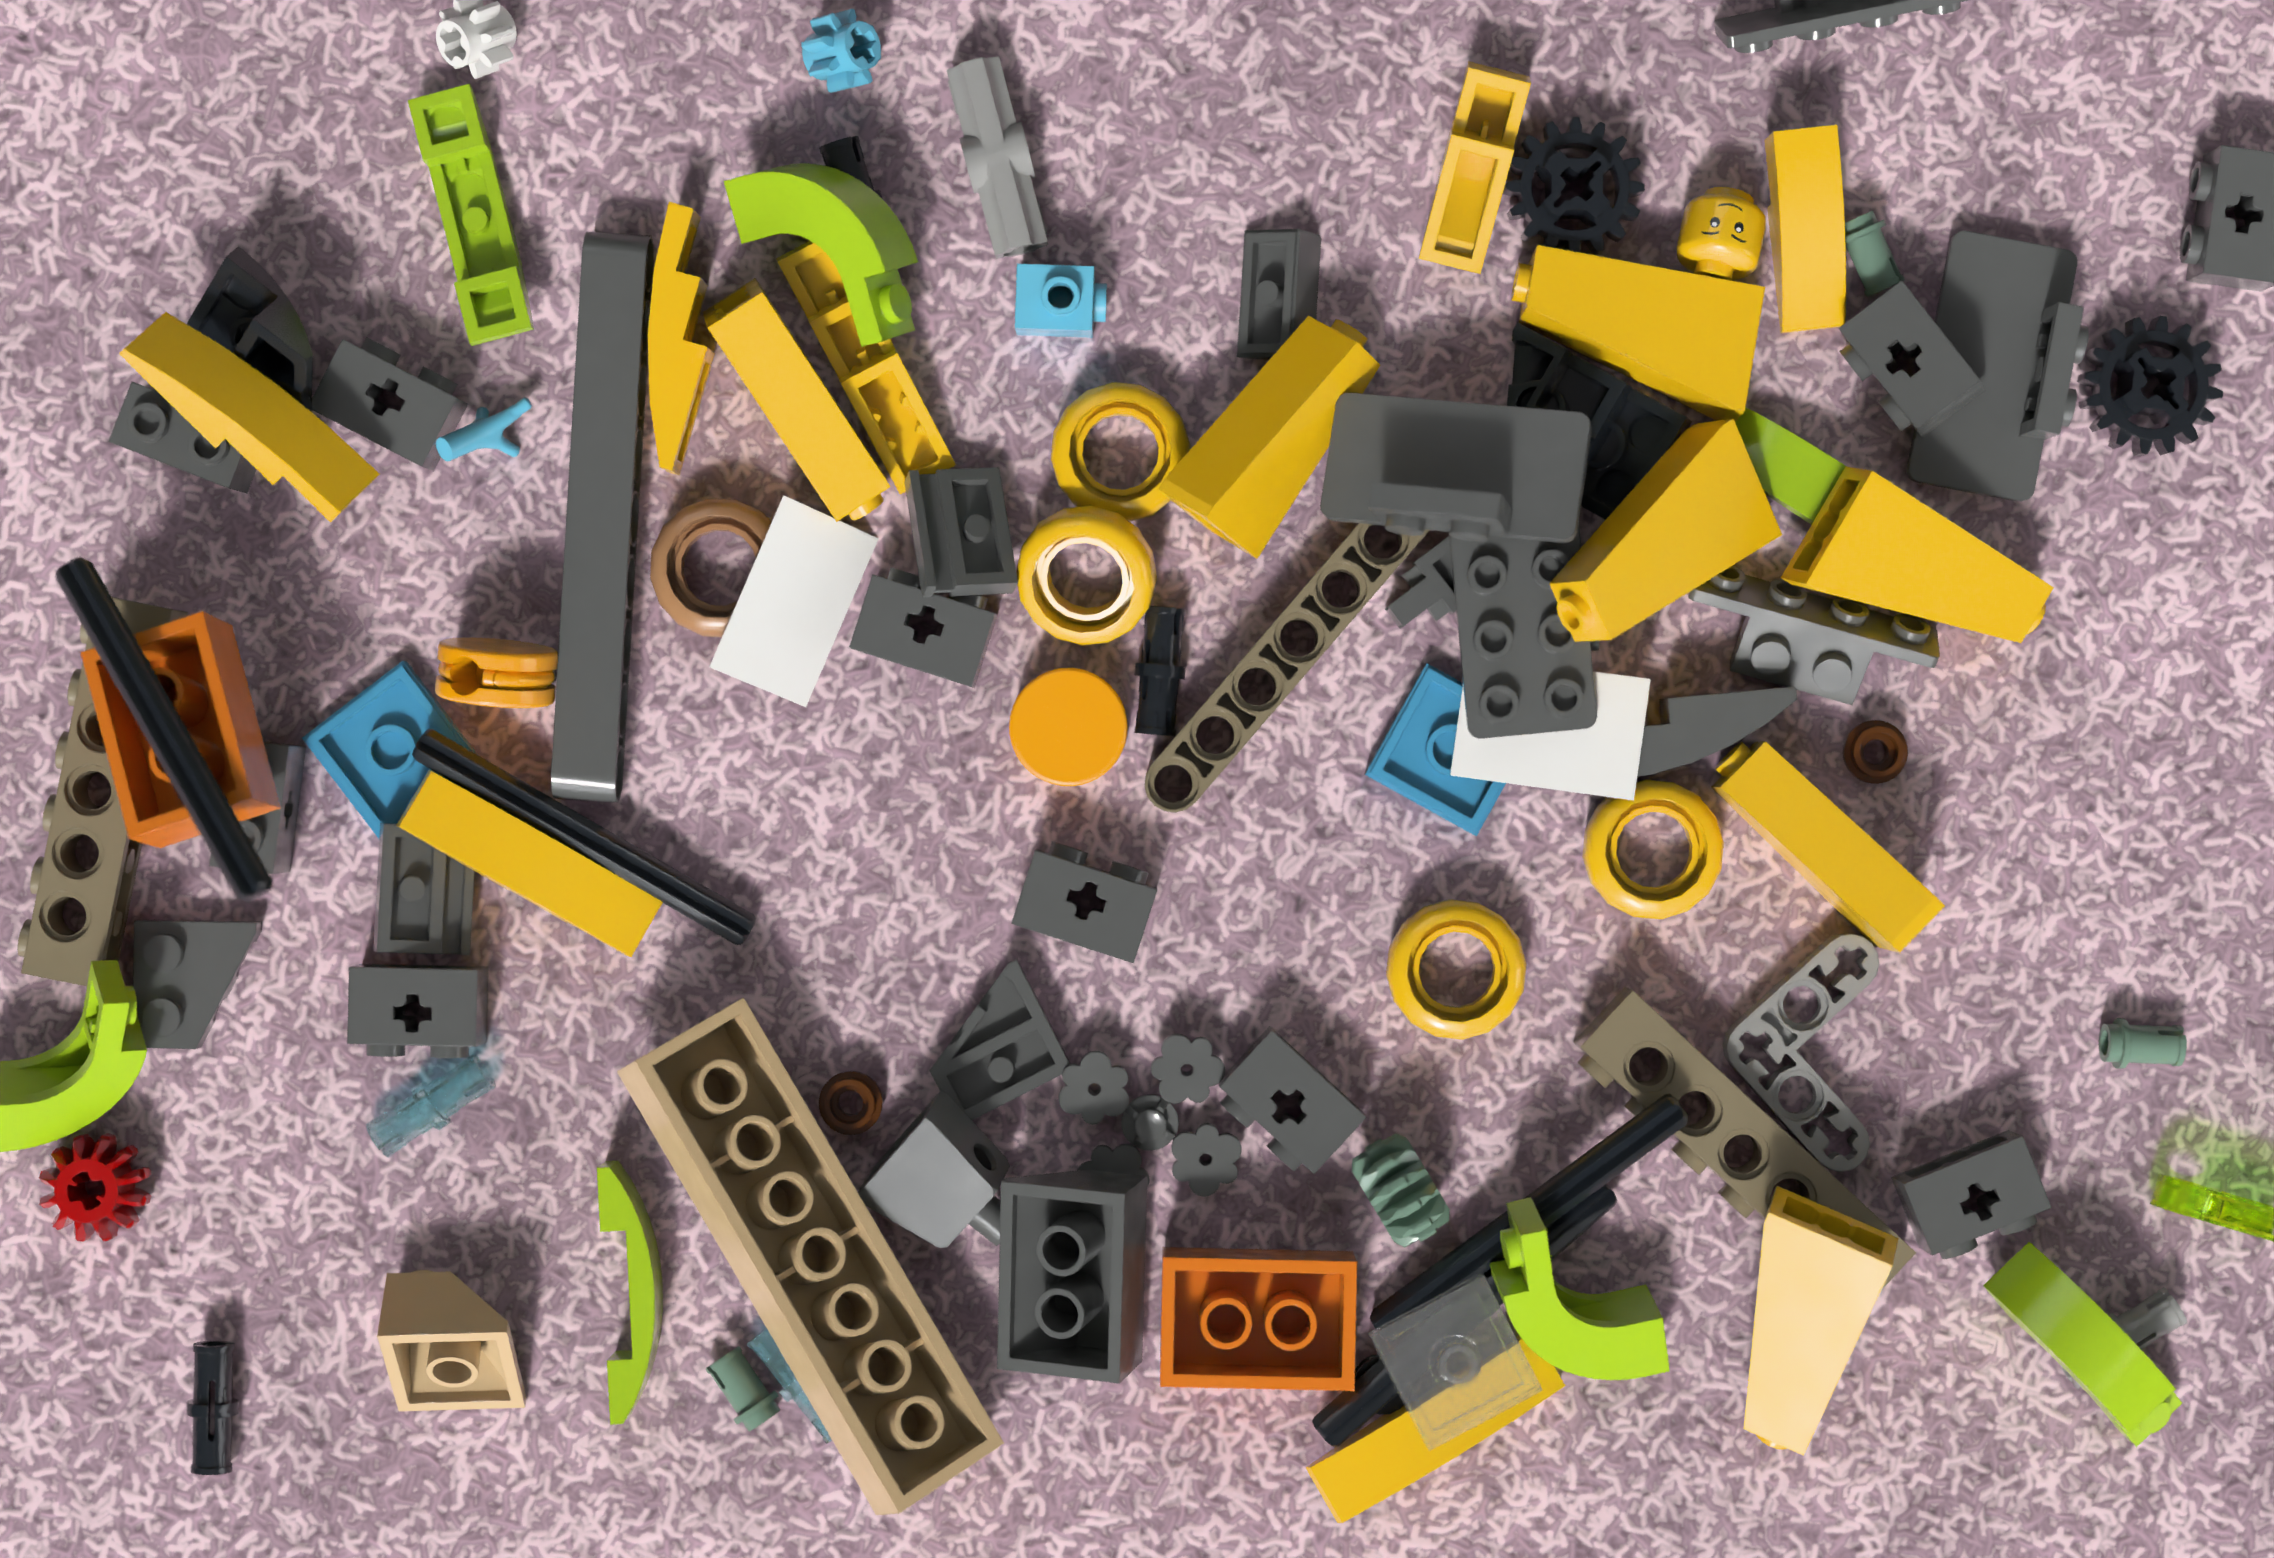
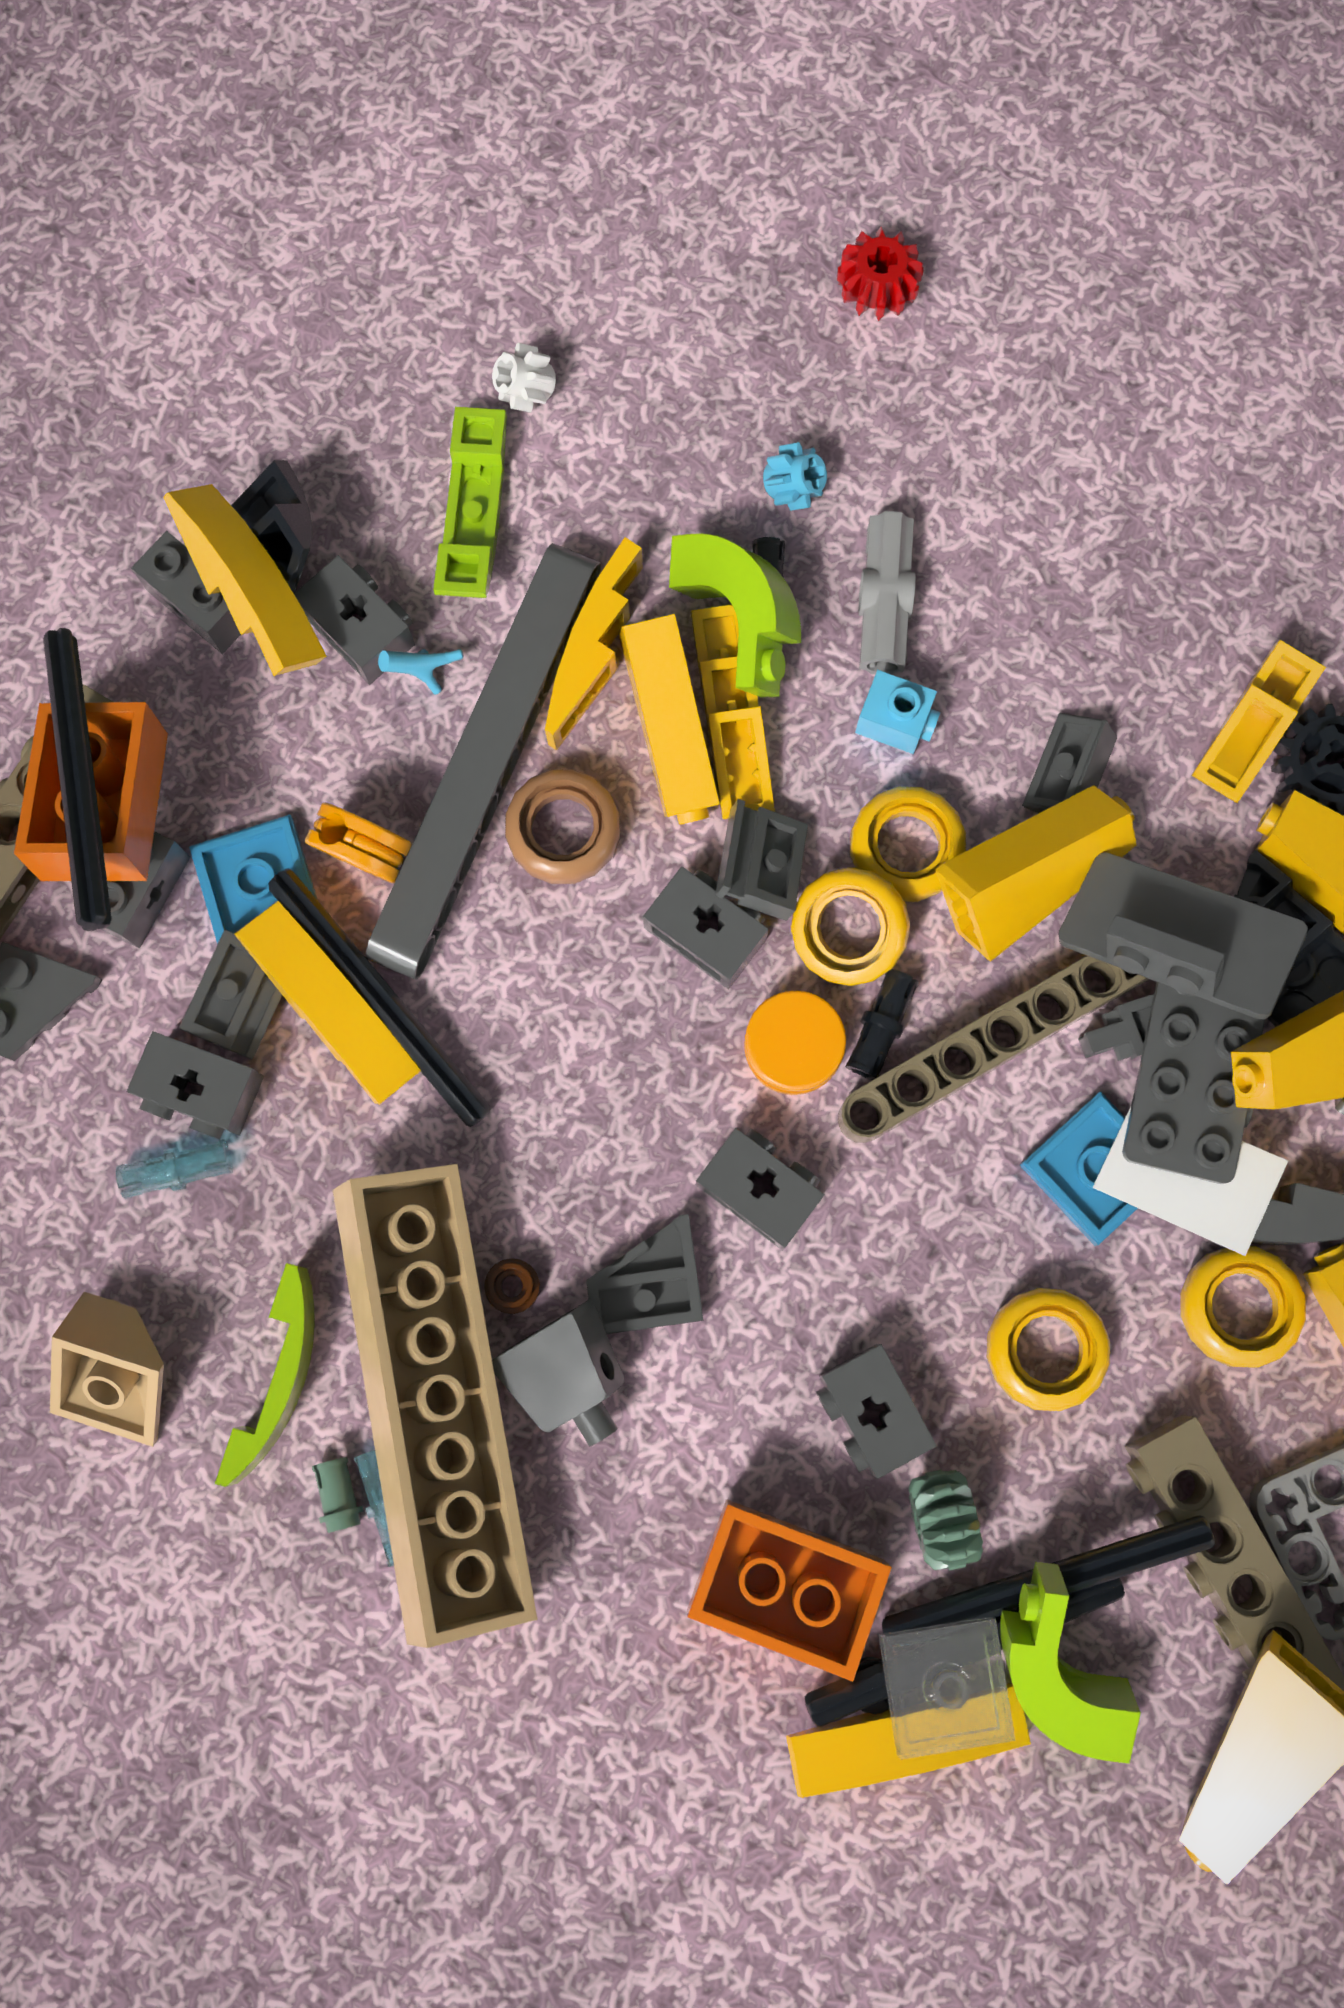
camera: 25 degrees right, 10 degrees down
white sticker [709,495,879,707] -> none
dark grey slope [997,1170,1148,1384] -> none
dark grey plant [1059,1034,1242,1197] -> none

